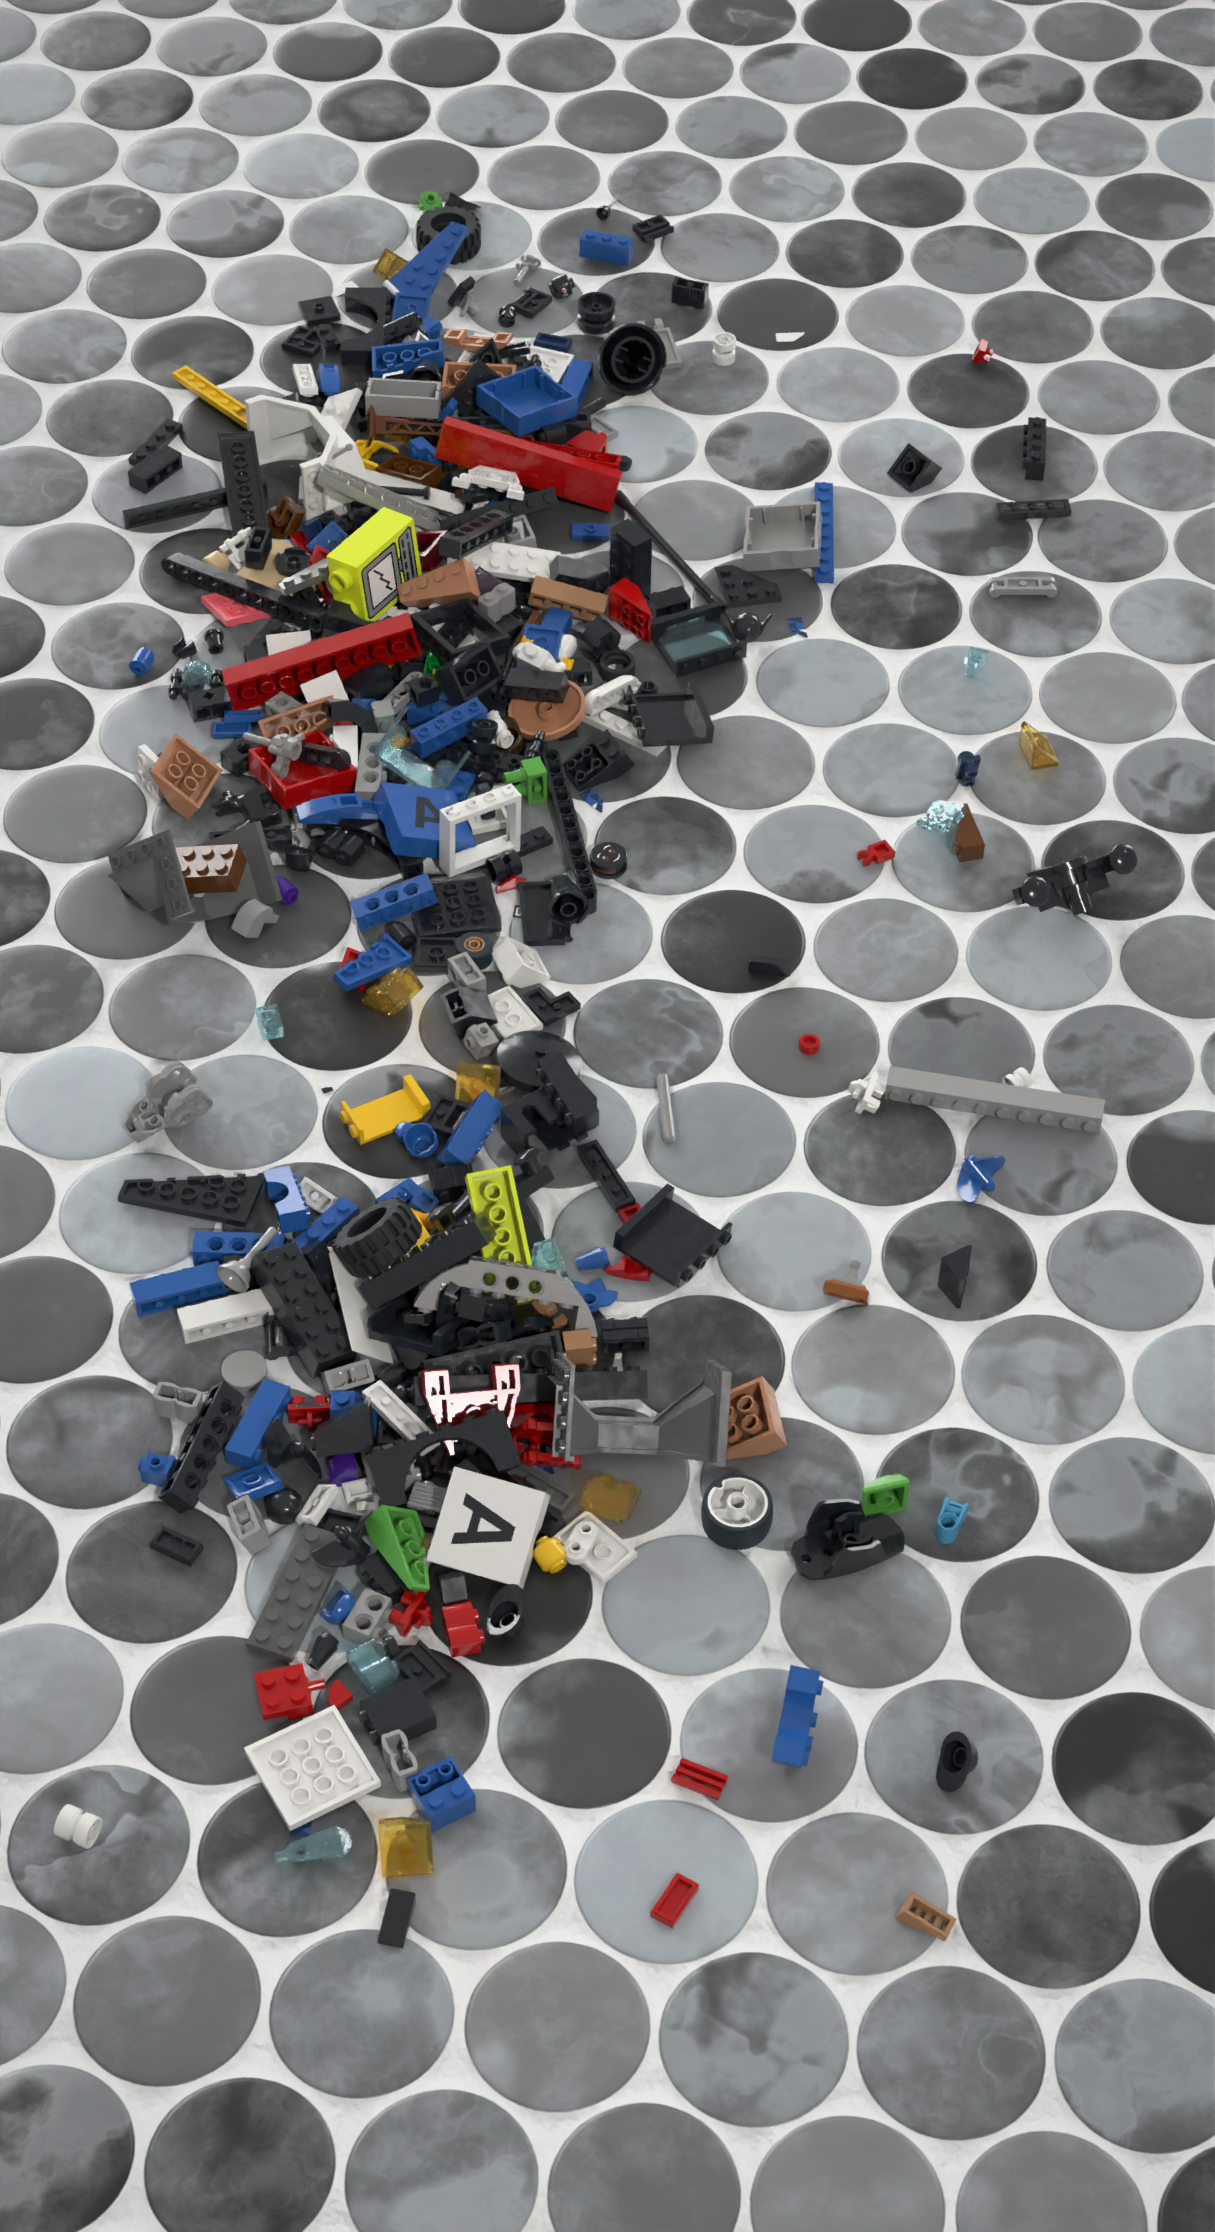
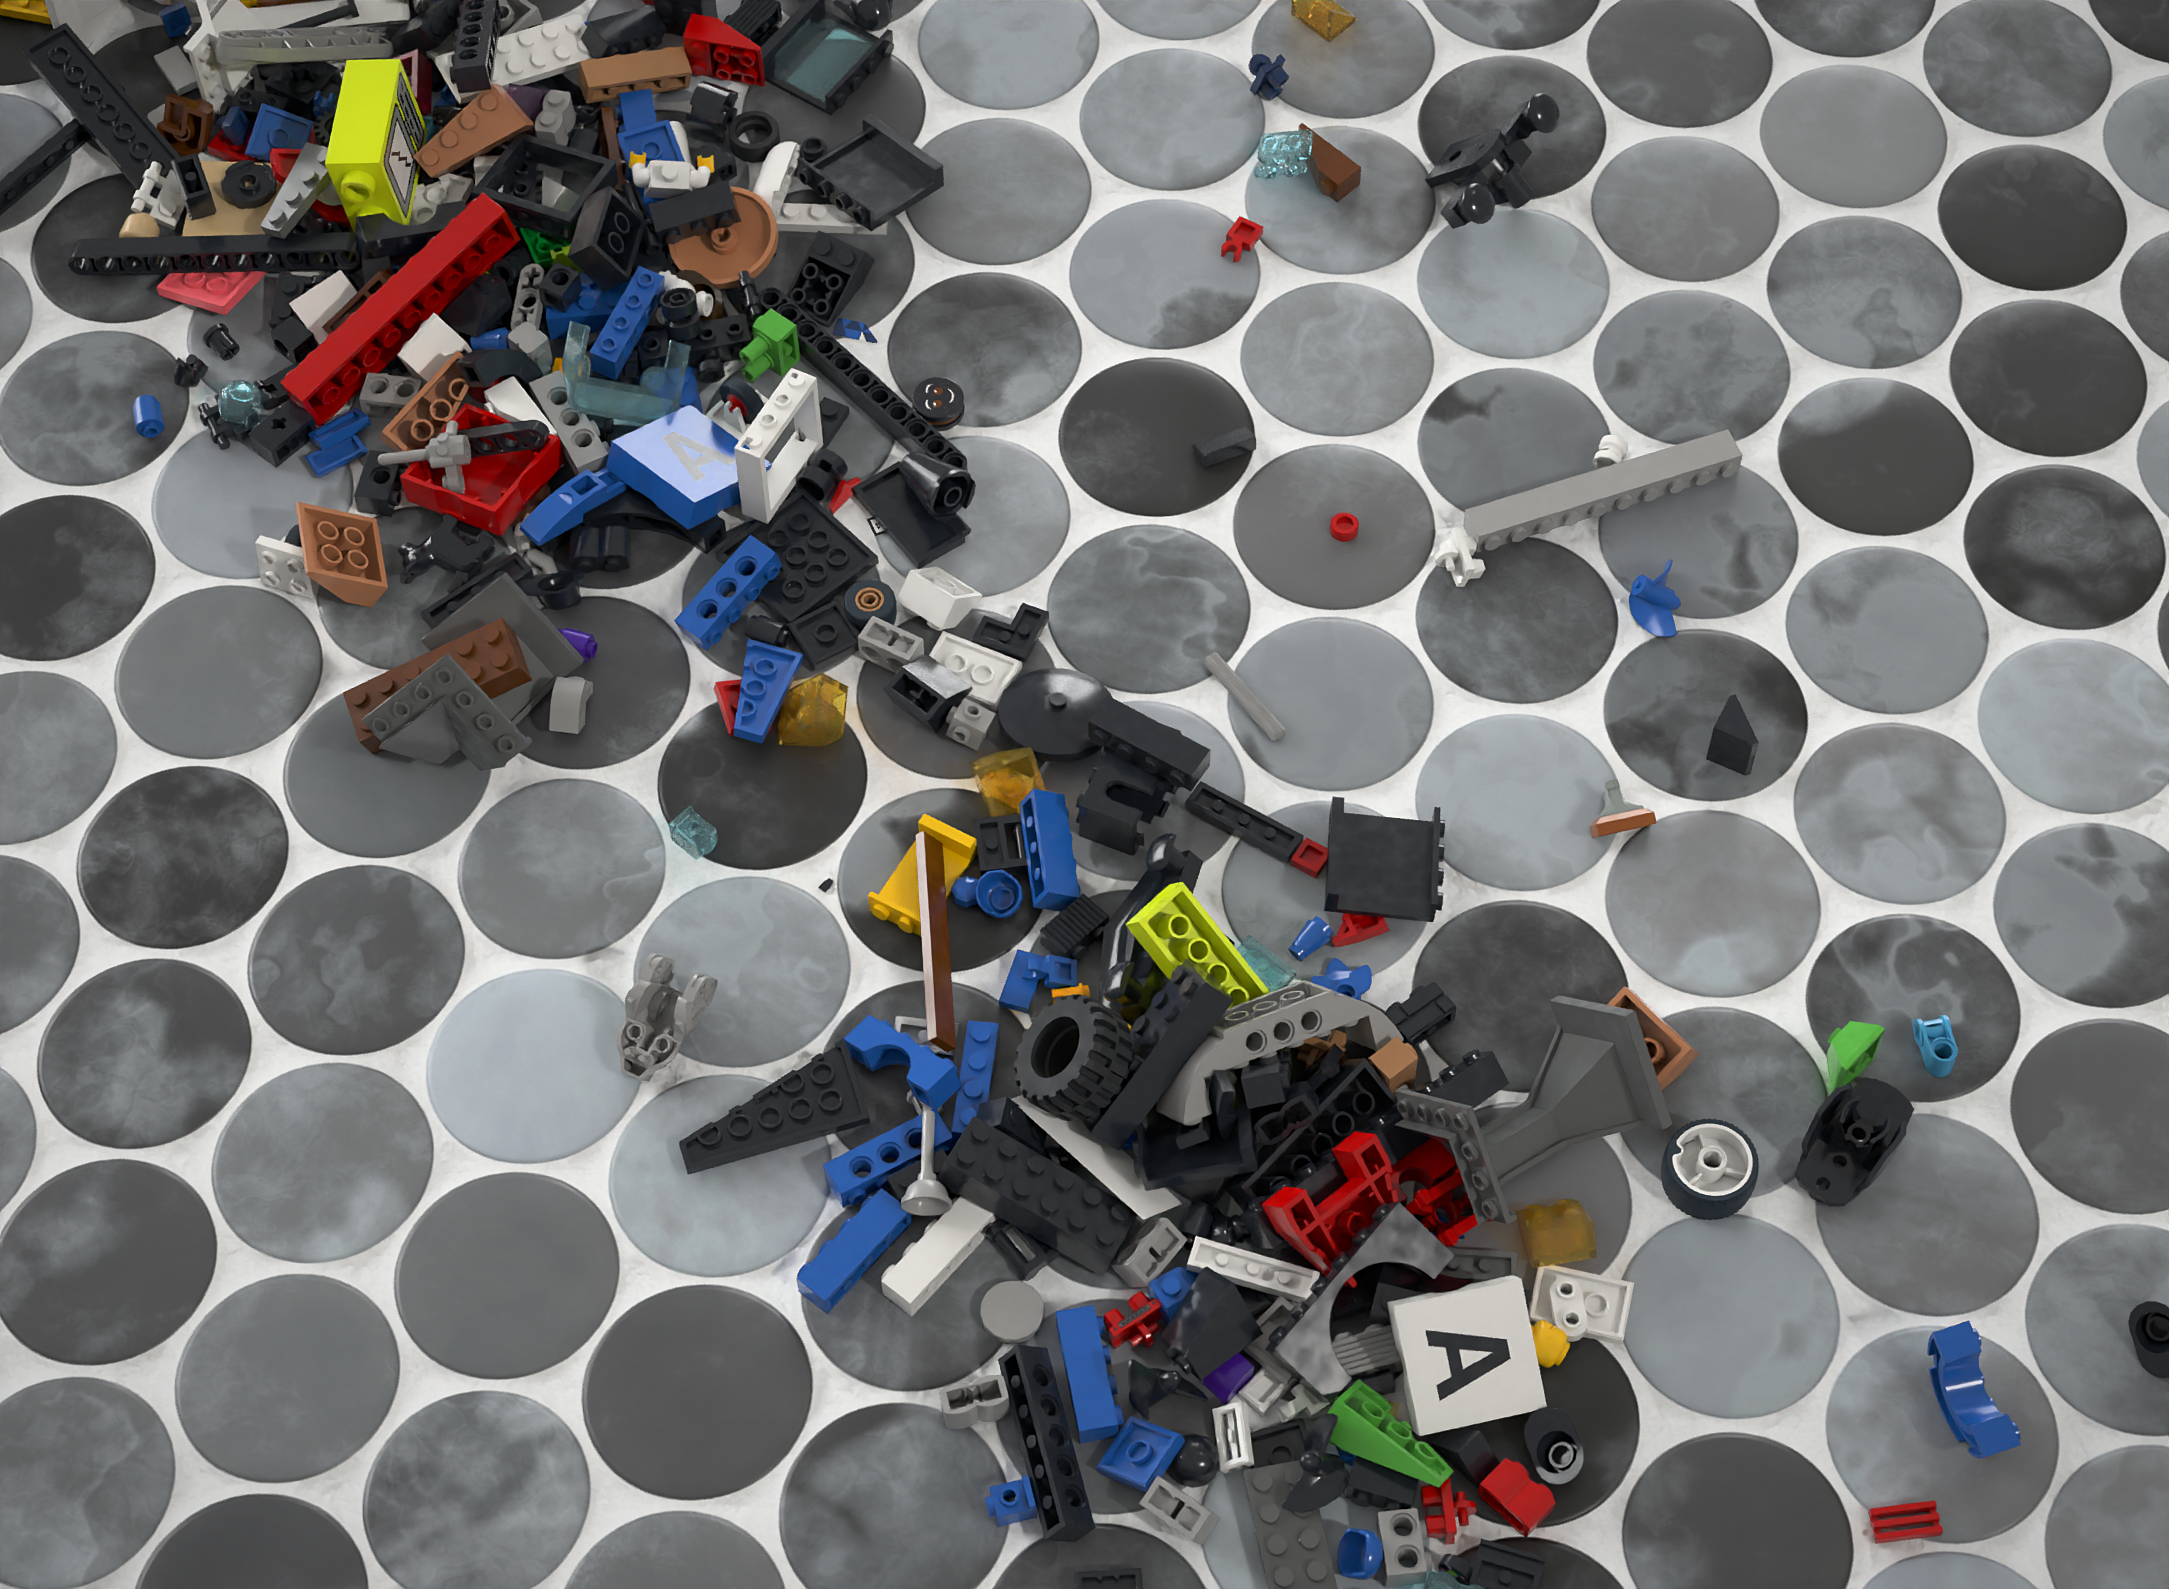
camera: 30 degrees left, 10 degrees up
none -> reddish brown tile [915,831,956,1053]

